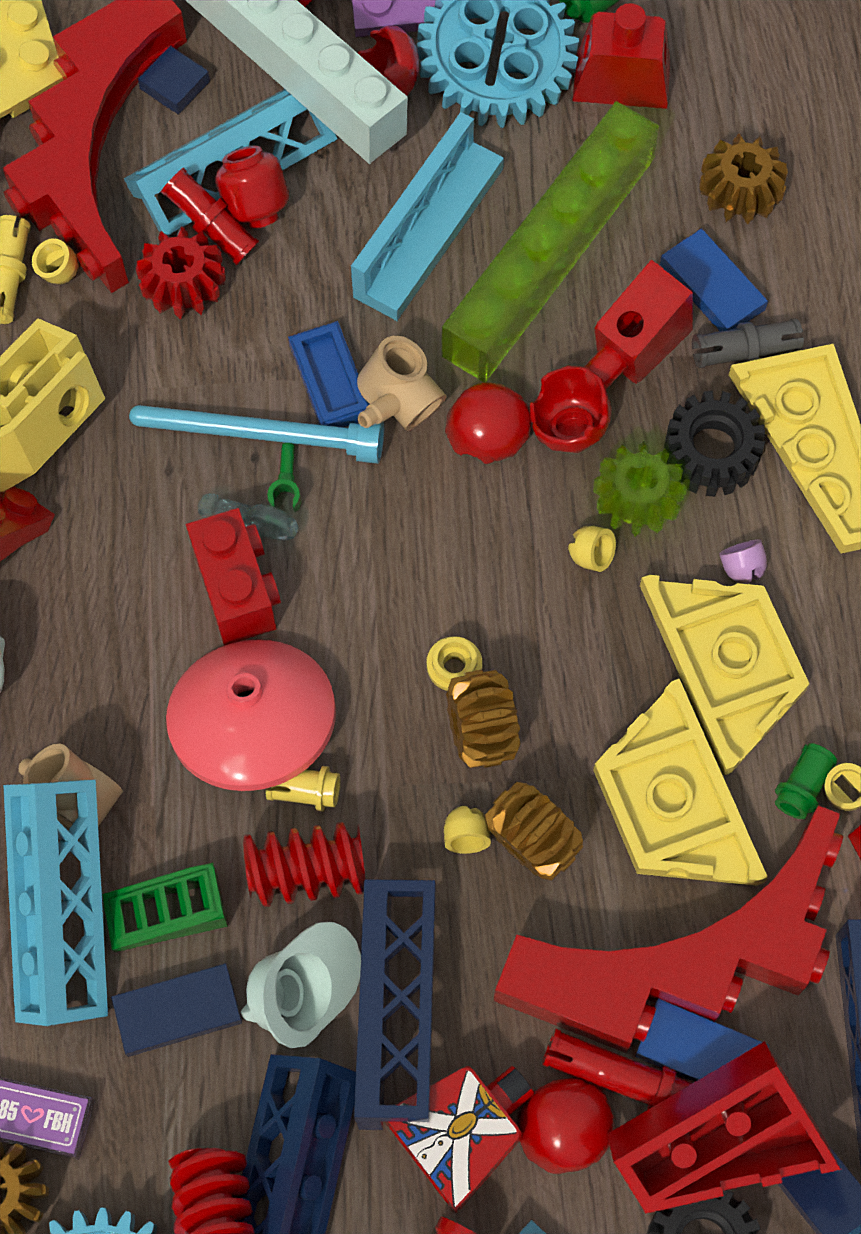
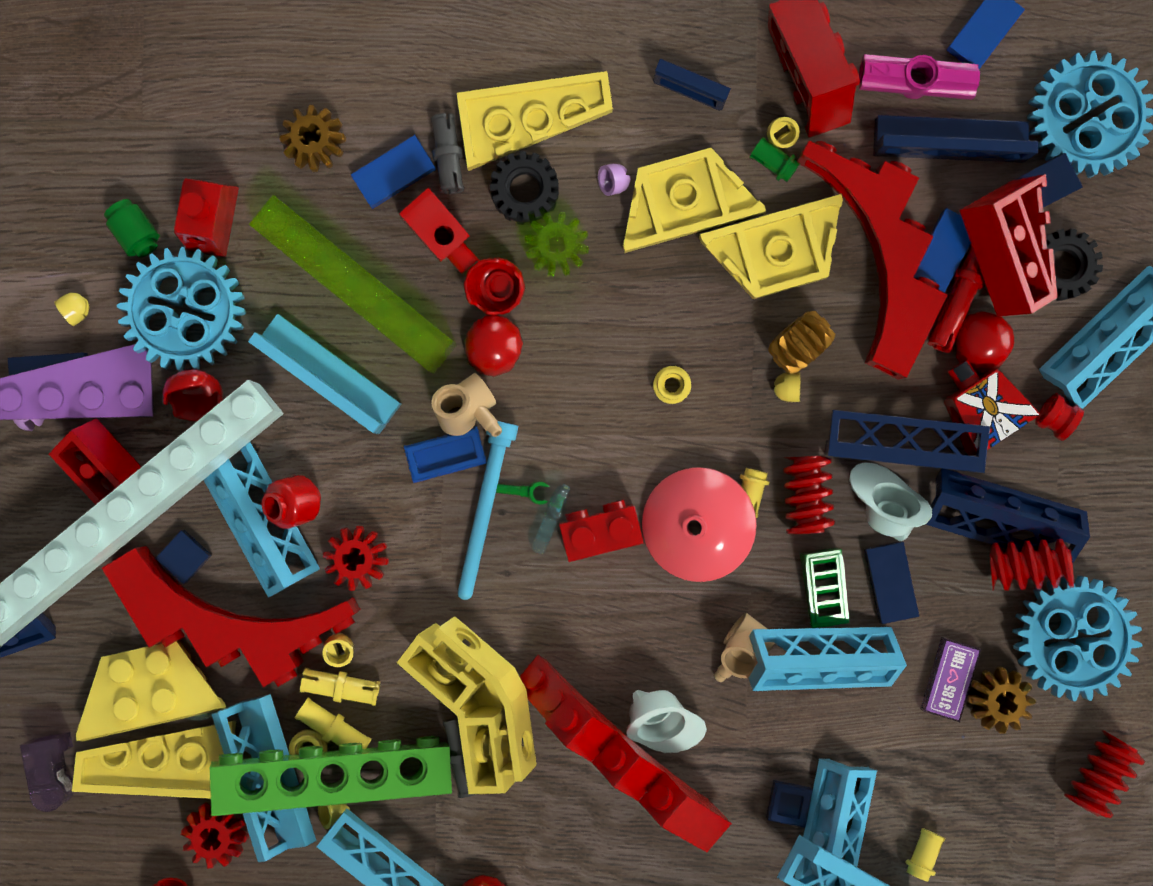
camera: 85 degrees left, 20 degrees up
red pin [161,167,259,265] -> none
pearl gold gear [446,670,521,768] -> none
light yellow hinge [568,526,616,572] -> none

